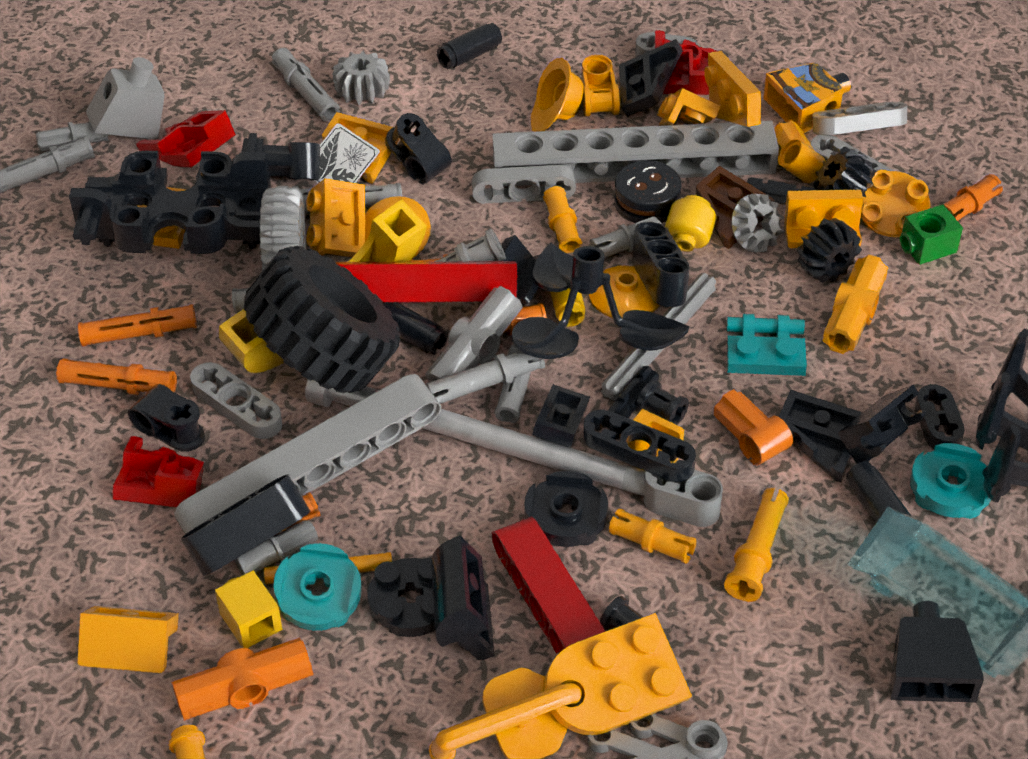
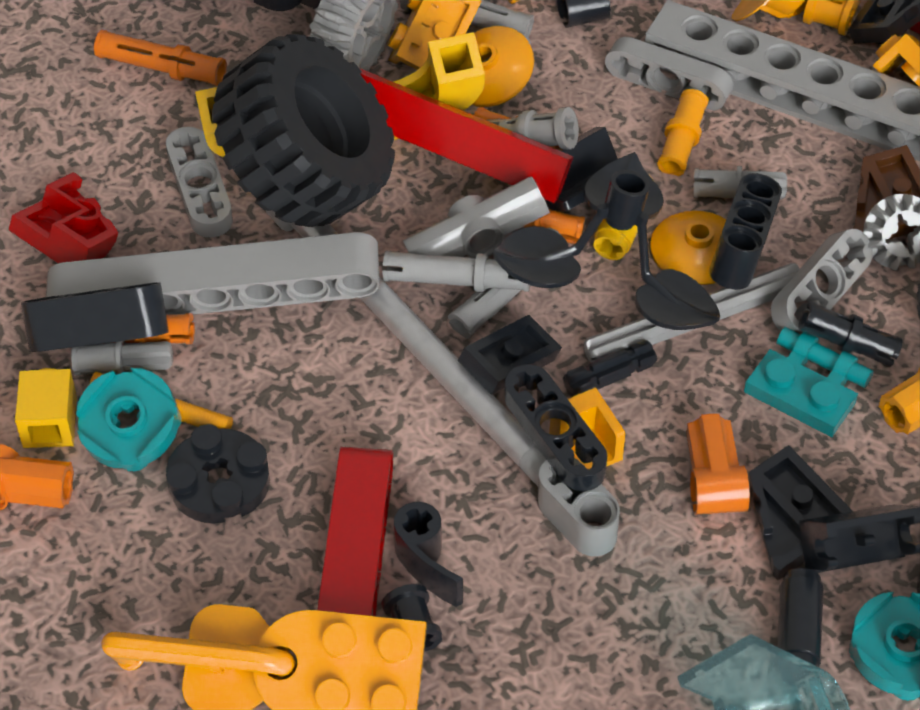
camera: 30 degrees right, 5 degrees up
orange pin [56,358,177,395] -> none
black piece [127,384,205,452] -> none
black piece [382,302,448,355] -> none
black brick [431,535,495,660] -> none
black plate [524,471,608,547] -> none
light orange pin [609,508,697,564] -> none
black head [614,160,682,223] -> none
black bush [636,380,689,425] -> none
yellow head [665,195,717,252] -> none
light orange pin [724,488,789,602] -> none
none -> black panel [394,502,463,607]
none -> light grey beam [771,229,872,333]
none -> black pin [798,301,903,367]

